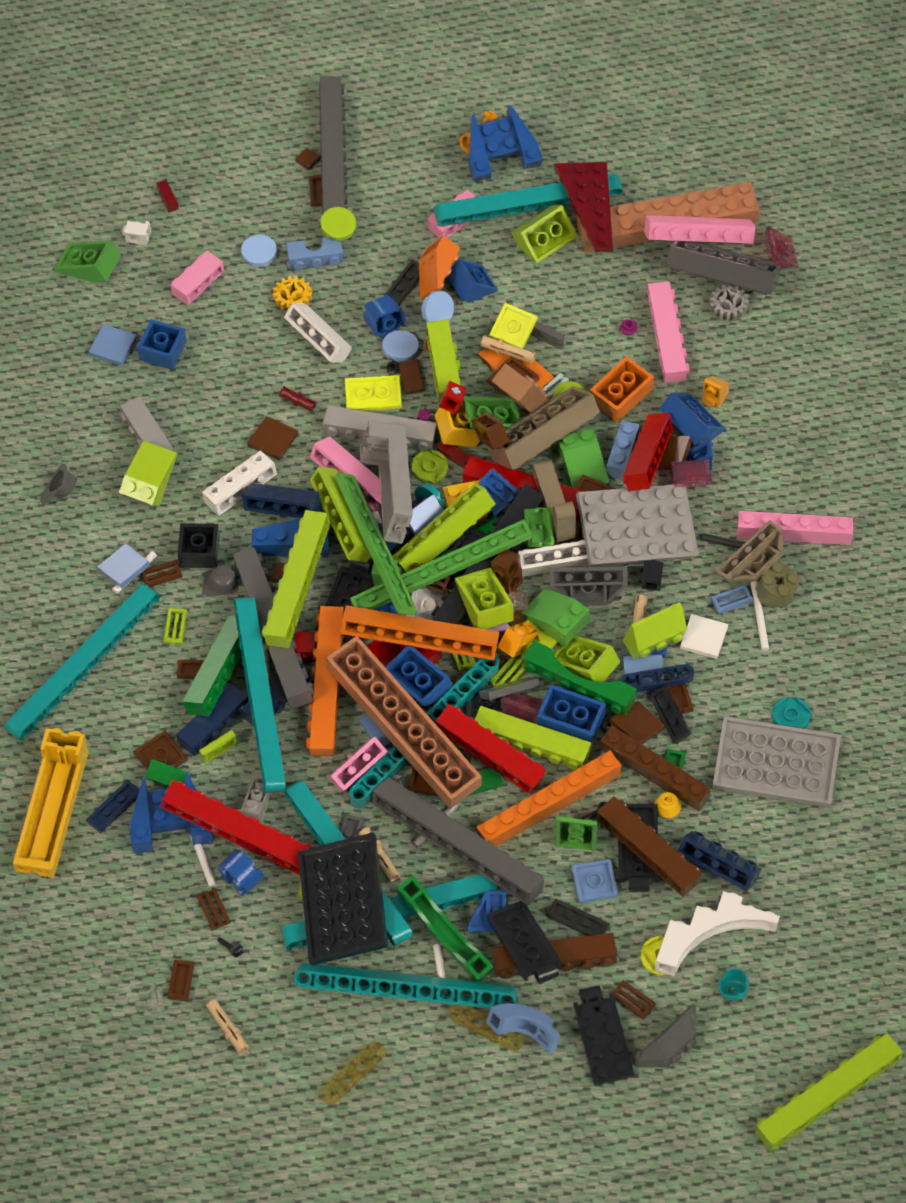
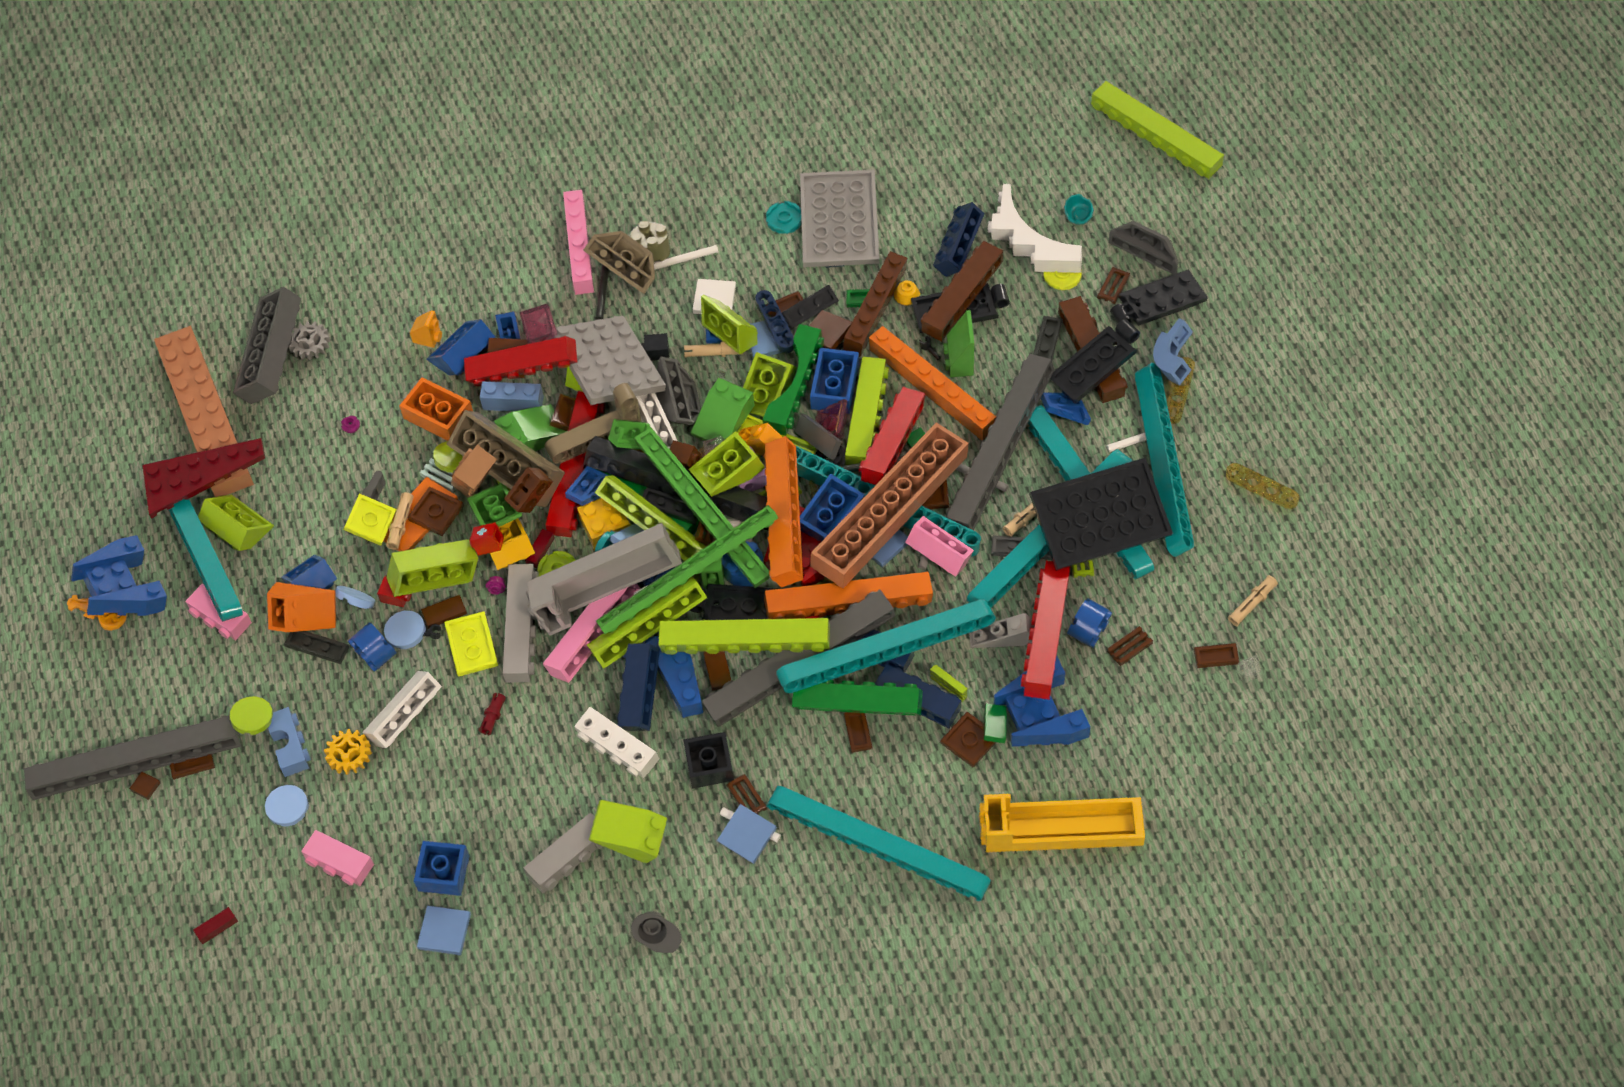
camera: 100 degrees left, 0 degrees up
bright green slope [54,240,121,282] -> none
dark blue tile [86,779,140,833] -> none
white brick [122,221,151,246] -> none
lime tile [163,608,188,645] -> none
white bar [191,837,217,887] -> none
dark grey piece [202,565,239,596] -> none
black hand [218,937,244,958] -> none
reddish brown tile [247,416,299,461] -> none
green arch [397,875,493,982] -> none
medium blue tile [571,859,619,904] -> none
bright pink brick [644,215,756,243] -> none
bright pink brick [647,282,690,383] -> none
medium blue tile [710,584,754,615] -> none
clear pink slope [764,226,798,270] -> none

